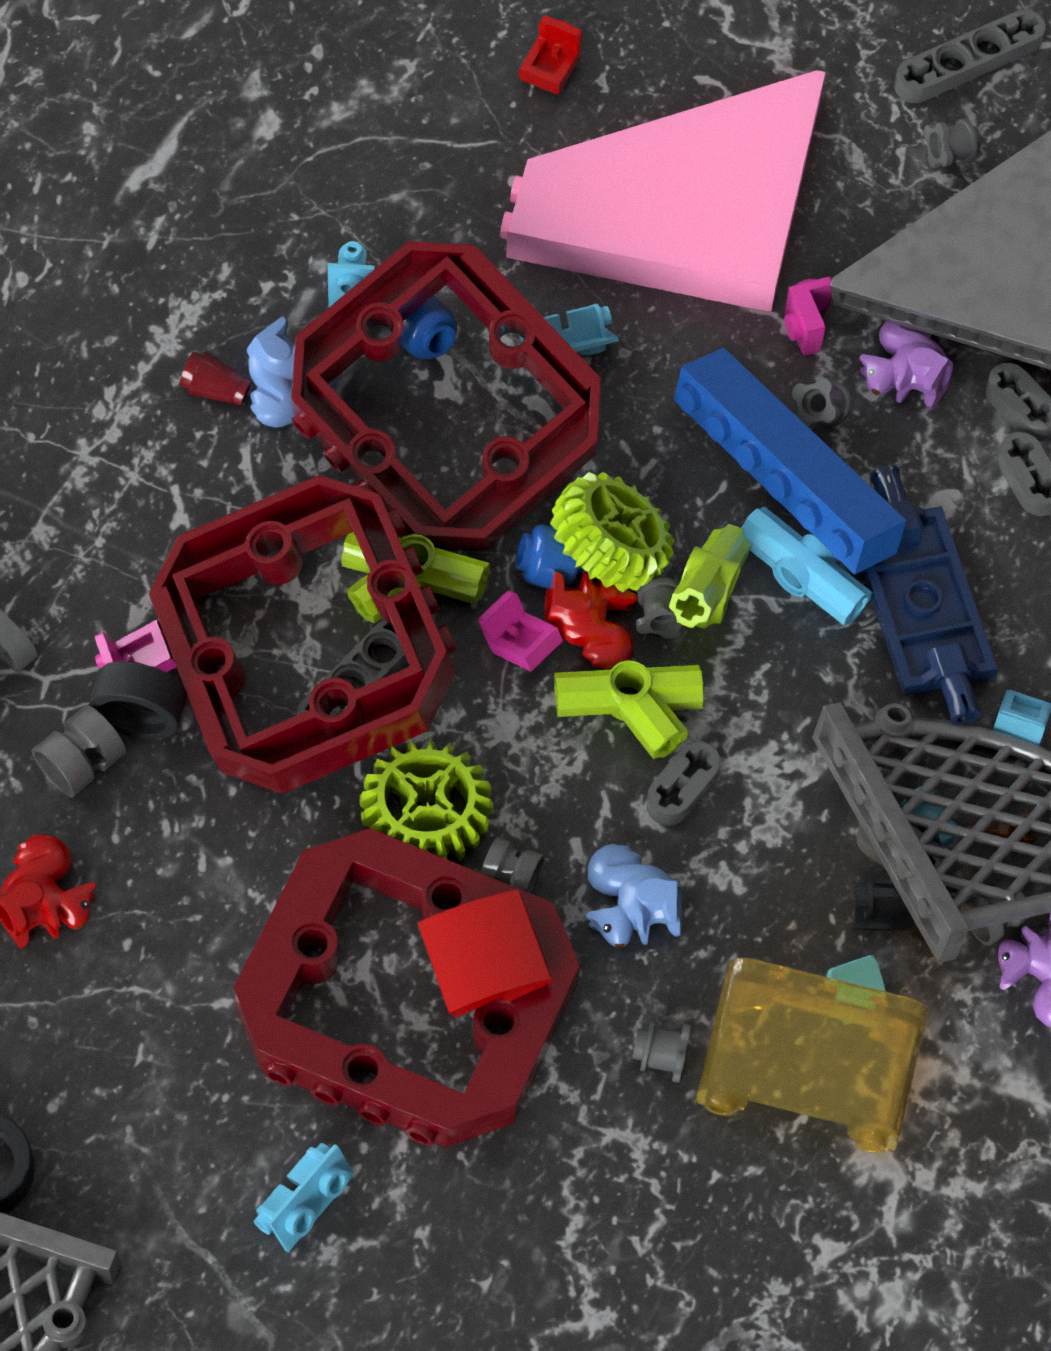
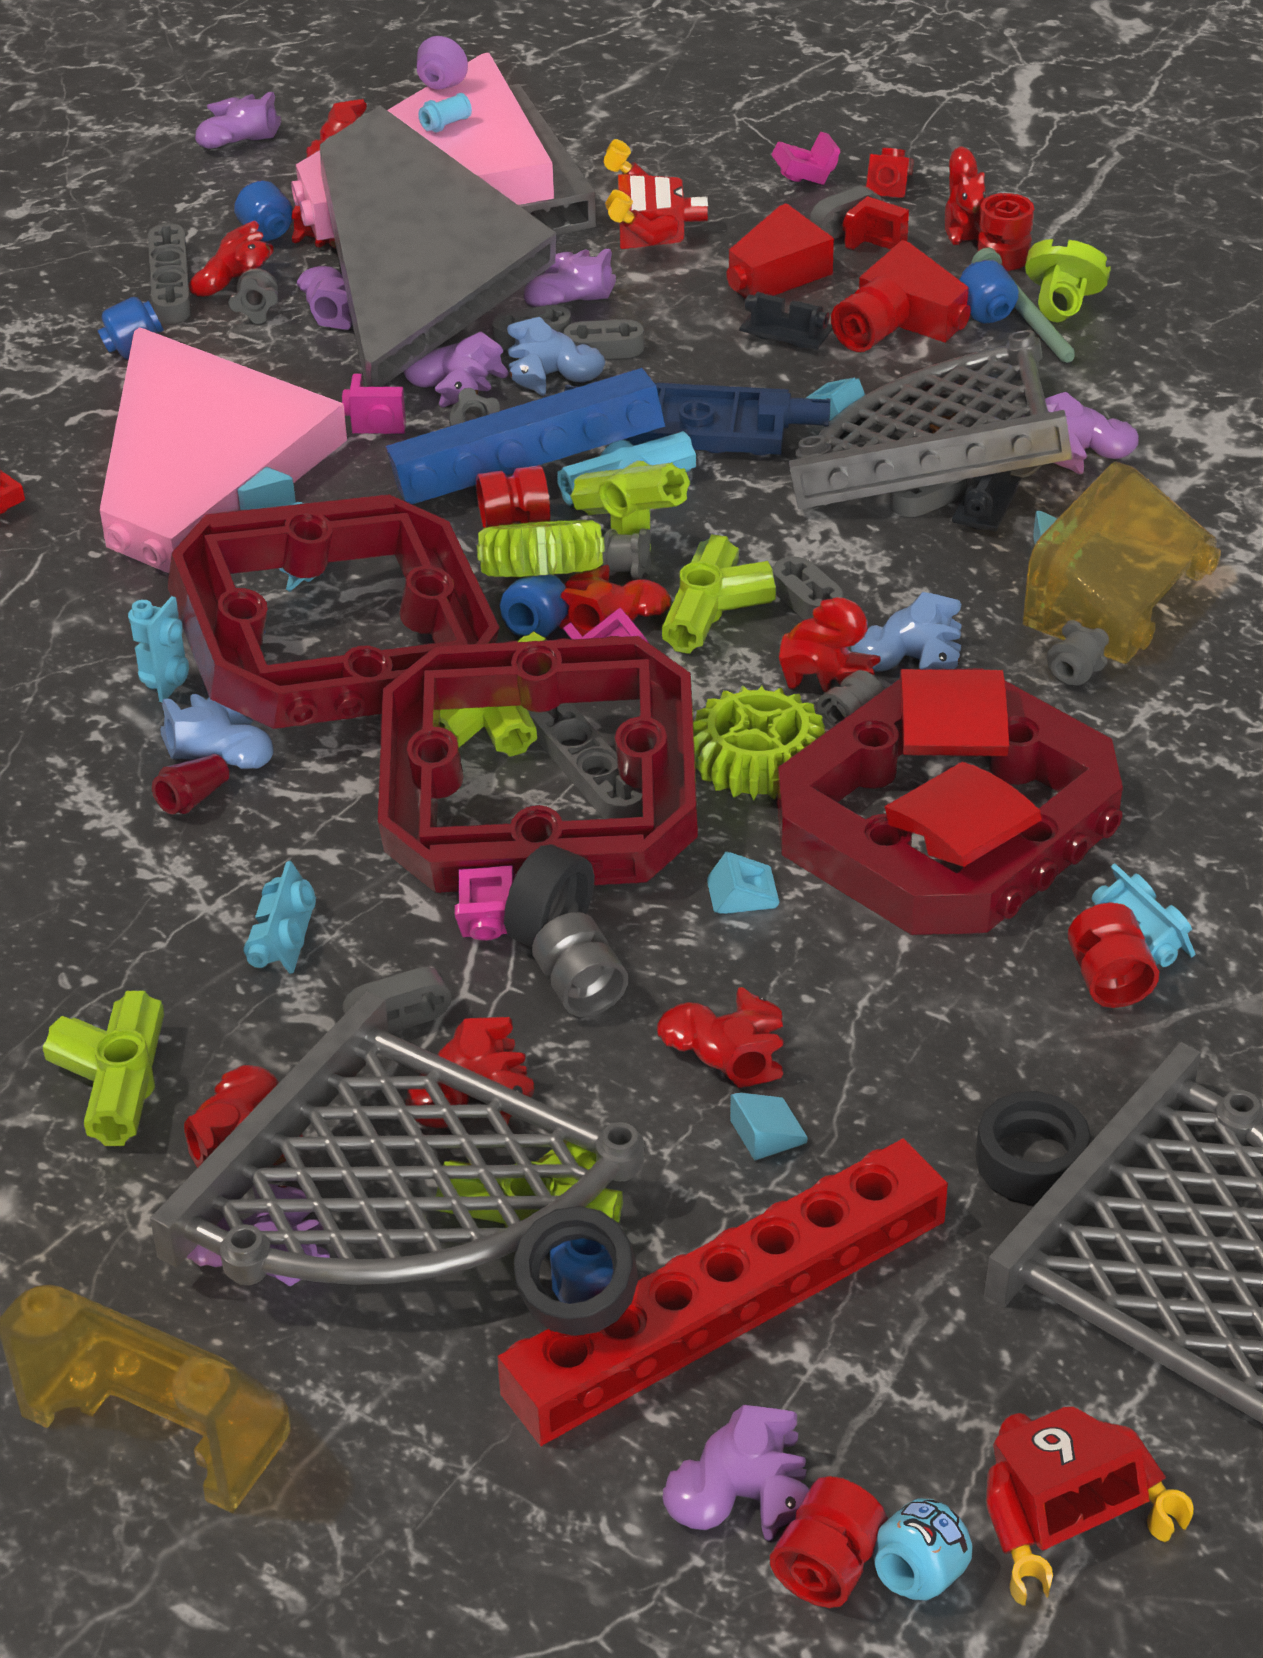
camera: 65 degrees left, 20 degrees down
none -> blue head [97,297,164,360]
none -> red animal [189,220,274,297]
none -> medium azure slope [238,467,296,510]
none -> medium azure hinge [244,861,316,974]
none -> red wheel [476,465,551,529]
none -> medium blue animal [507,317,605,396]
none -> medium azure slope [707,852,780,914]
none -> red animal [779,597,881,692]
none -> red slope [884,762,1042,867]
none -> red wheel [1068,902,1160,1008]

